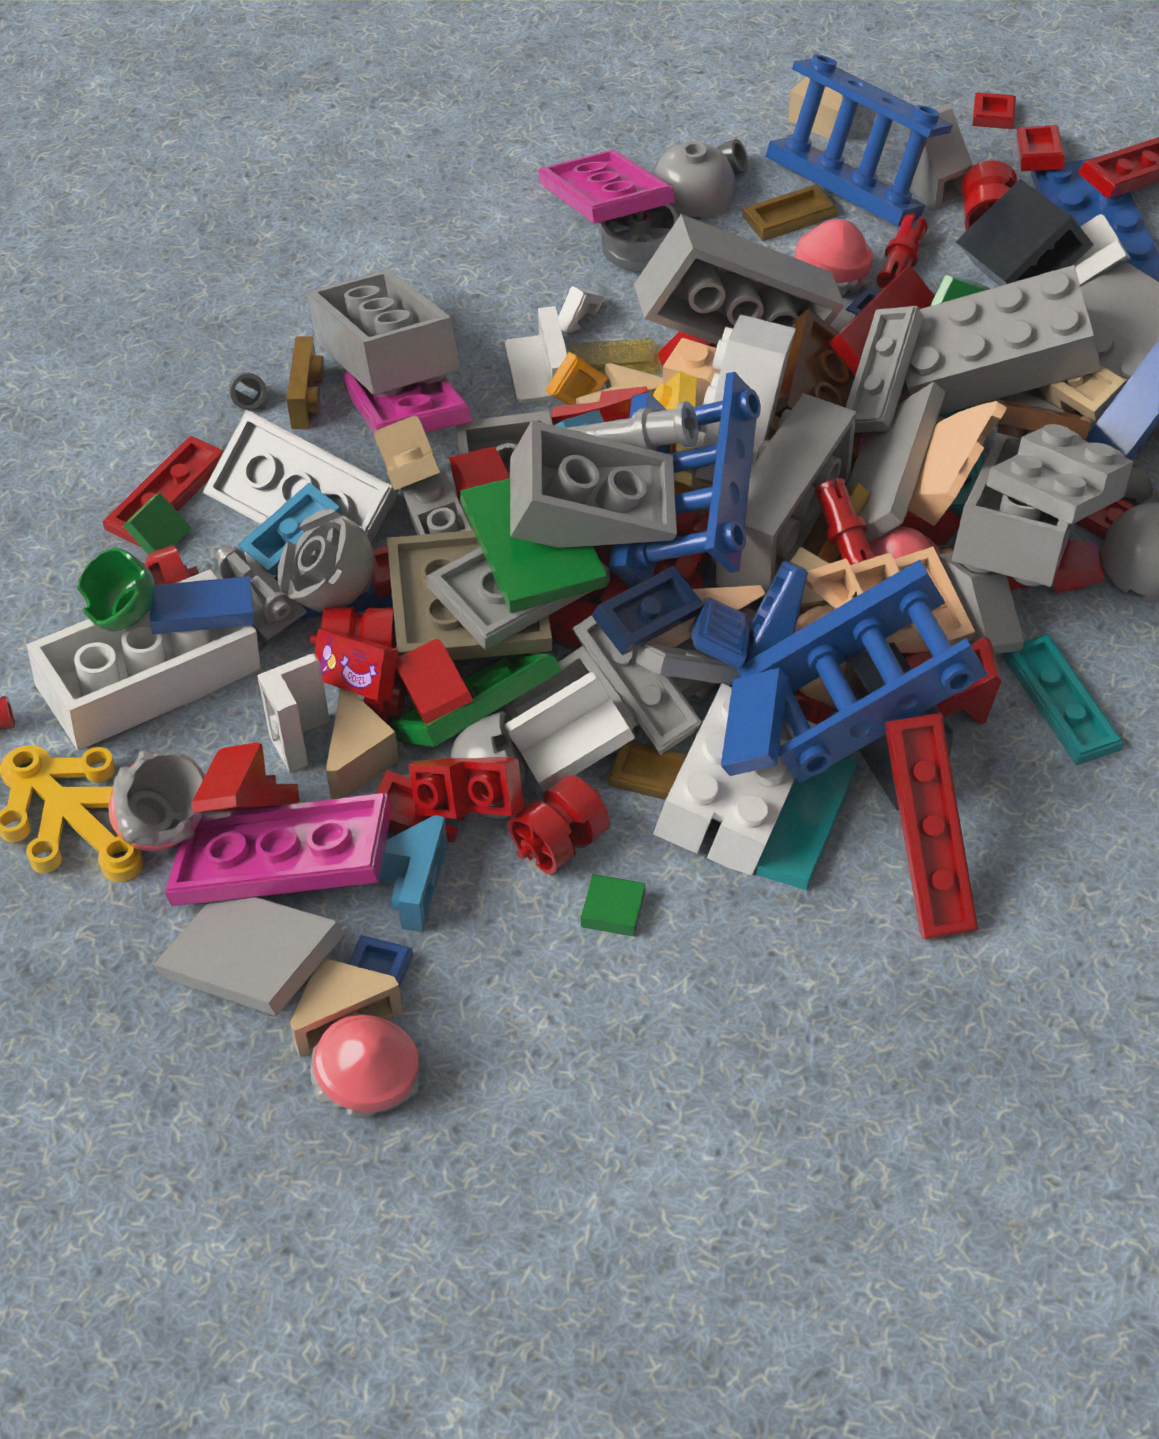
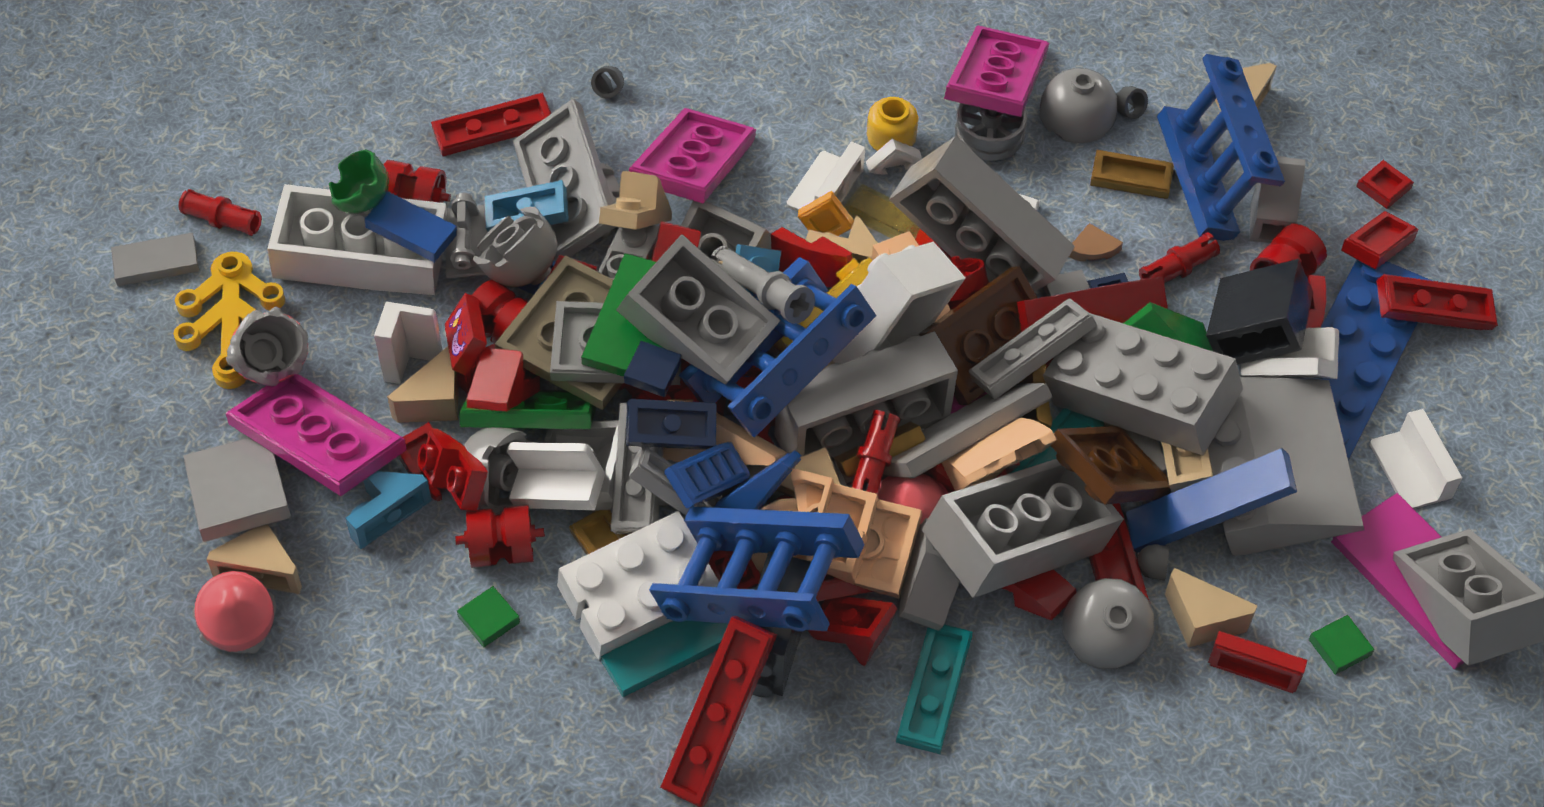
camera: 35 degrees right, 5 degrees up
green tile [123,493,191,554] -> none
red slope [192,742,300,813] -> none
pearl gold plate [286,336,325,429] -> none
light grey brick [306,269,460,396] -> none
blue tile [348,935,413,989] -> none
blue tile [721,668,788,776] -> none
coral hair [794,219,873,296] -> none
light grey plate [986,424,1133,524] -> none
none -> dark blue tile [624,341,682,397]
none -> yellow head [866,97,919,151]

